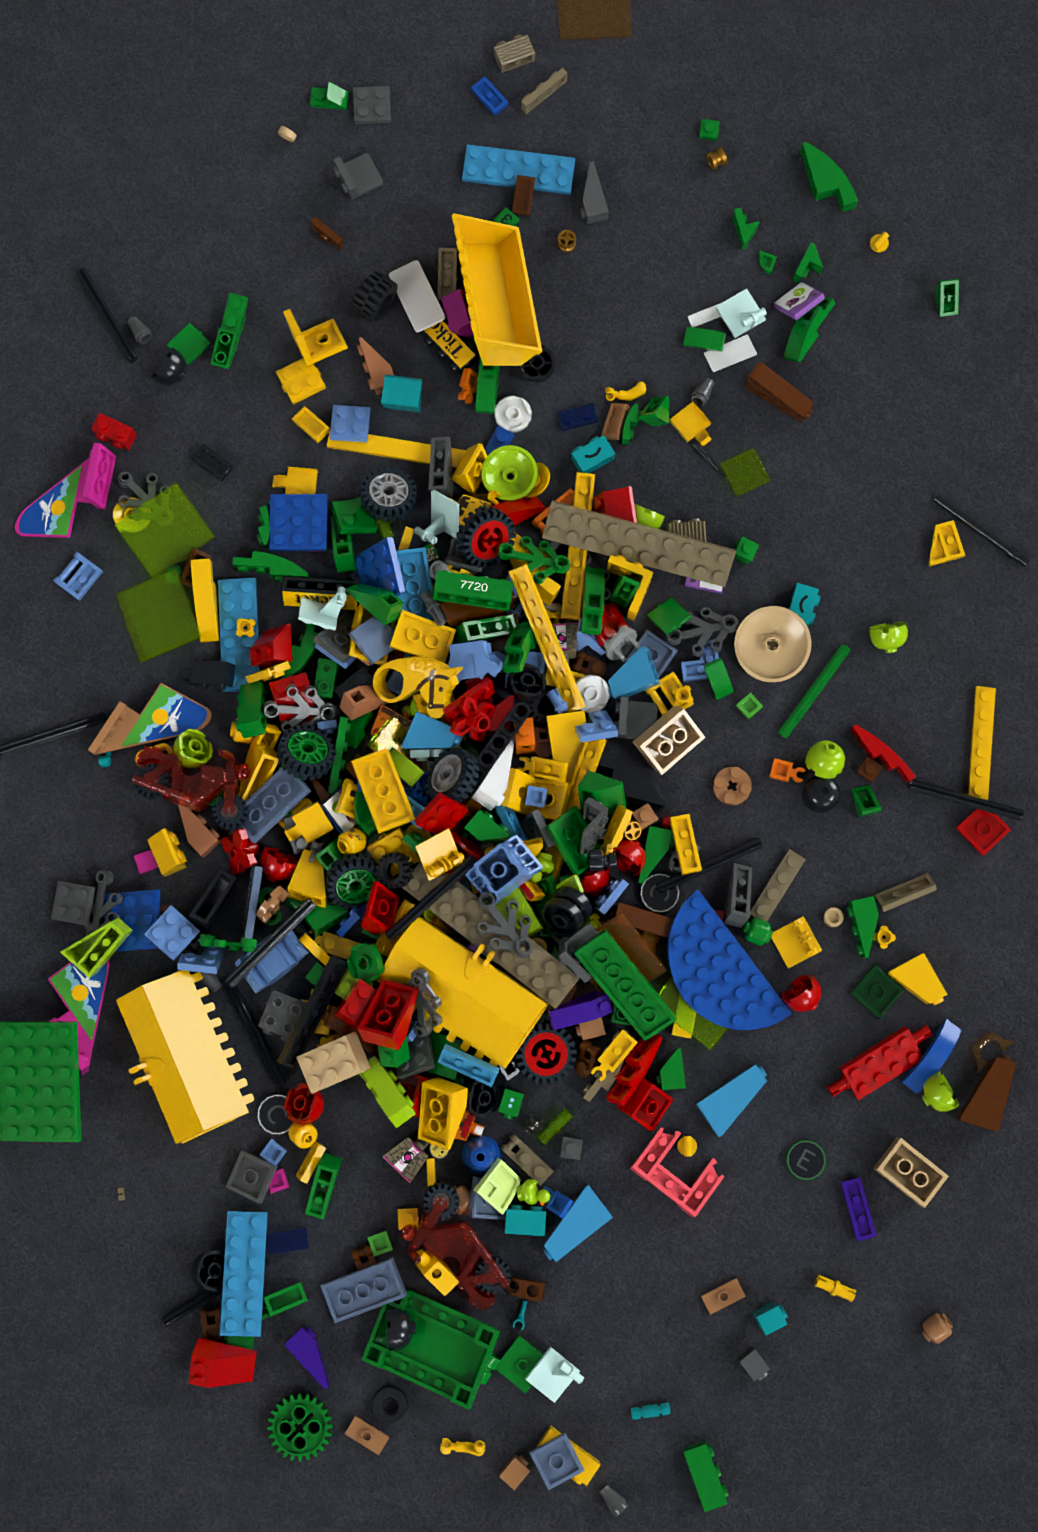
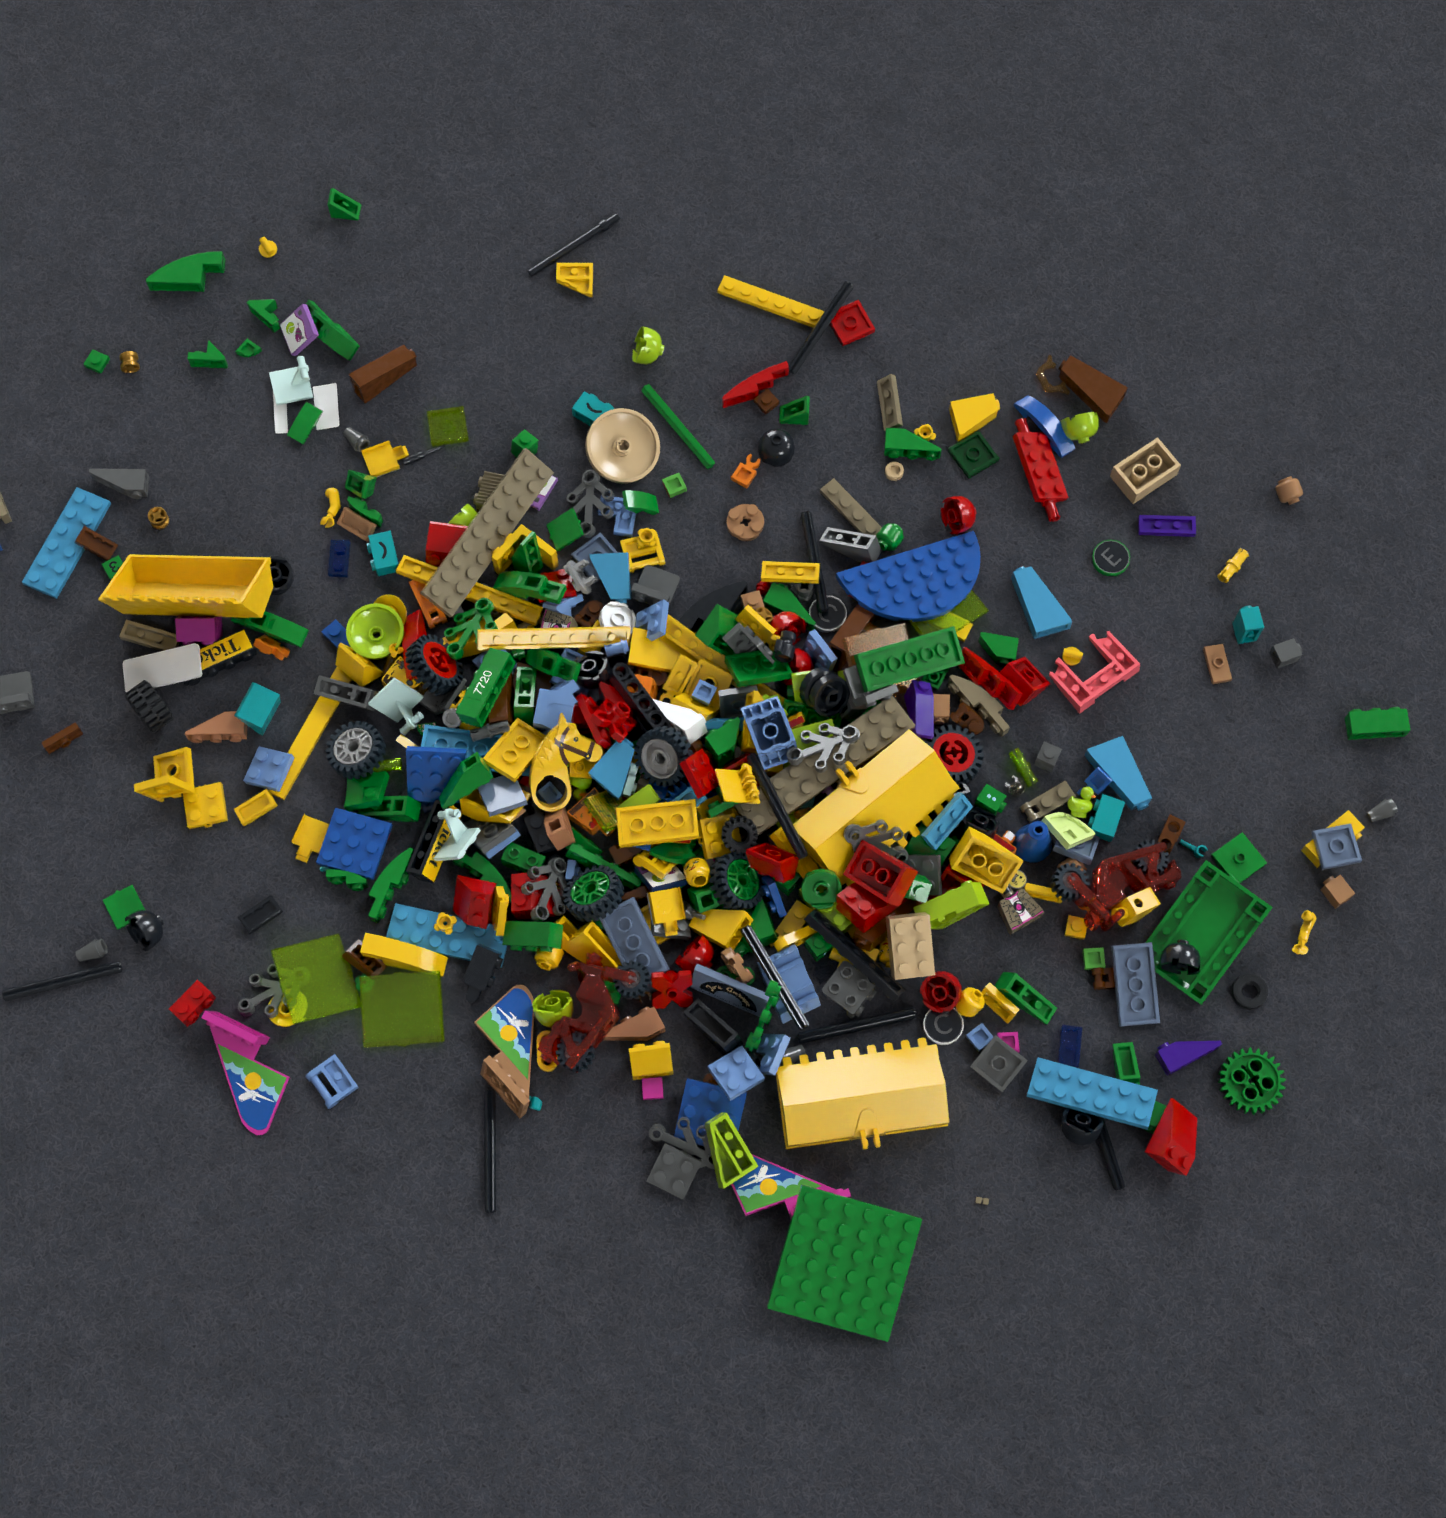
camera: 75 degrees left, 10 degrees down
reddish brown plate [200,1306,224,1342] -> none
green slope [210,293,249,369] -> none
medium nougat plate [345,1415,390,1455] -> none
white tile [495,395,532,433] -> none
light aqua plate [525,1346,584,1403] -> none
yellow plate [591,1029,638,1081] -> none
teal axle [631,1402,670,1420] -> none
tan brick [633,705,705,775] -> none
yellow hinge [771,916,822,969] -> none
lime cylinder [805,740,845,779] -> none

